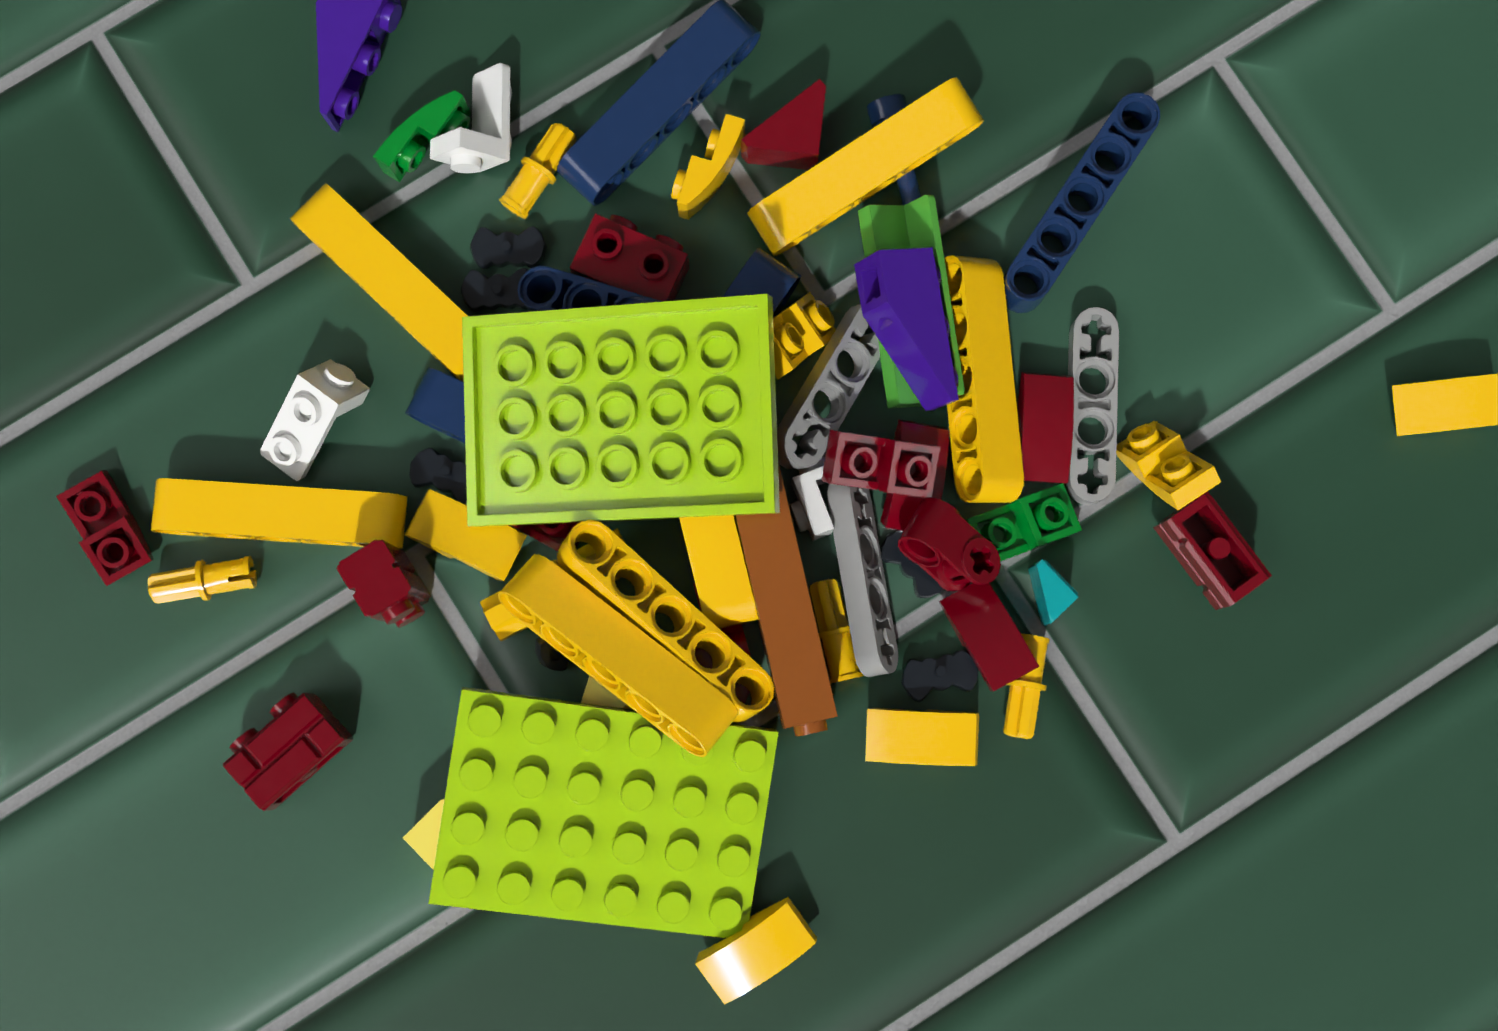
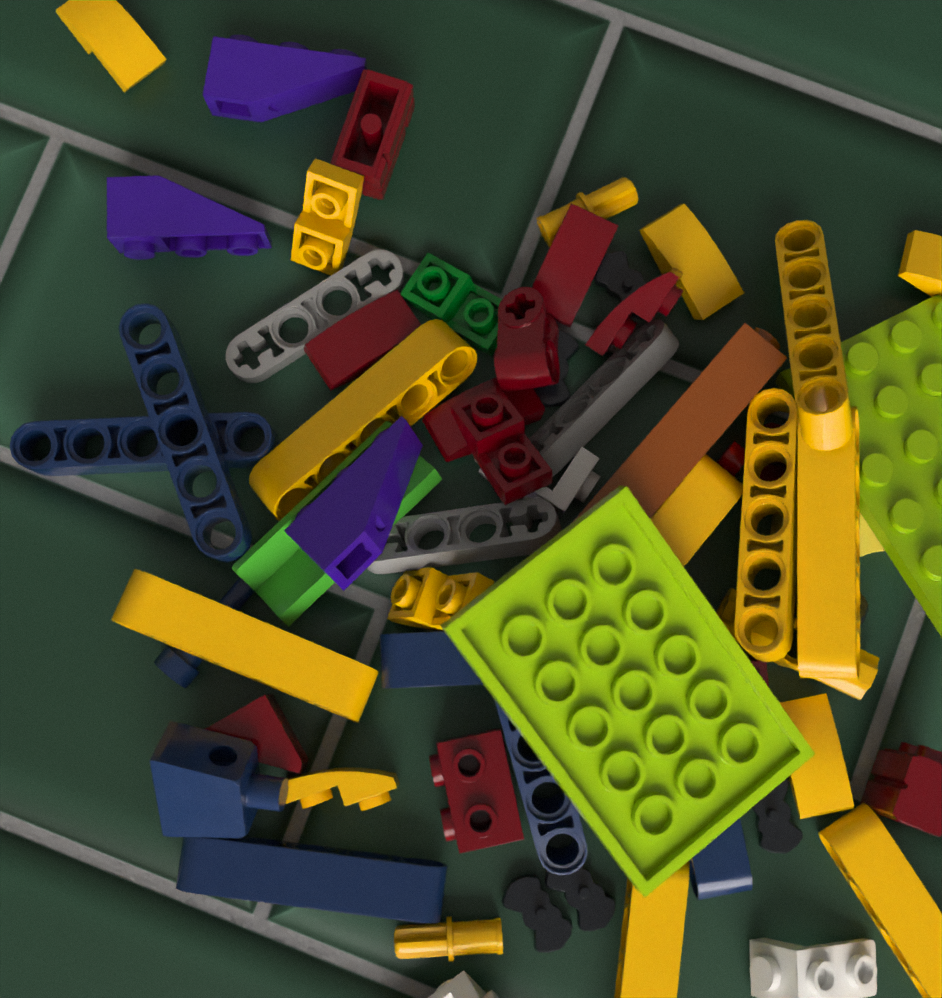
camera: 125 degrees left, 0 degrees up
yellow axle [809,579,862,683] -> none
teal slope [1028,559,1079,626] -> none
none -> dark purple slope [107,175,272,260]
none -> dark blue beam [119,303,252,562]
none -> dark blue torso [150,721,288,838]
none -> dark purple slope [202,35,368,122]
none -> dark red slope [585,268,684,356]
none -> yellow beam [775,220,853,451]

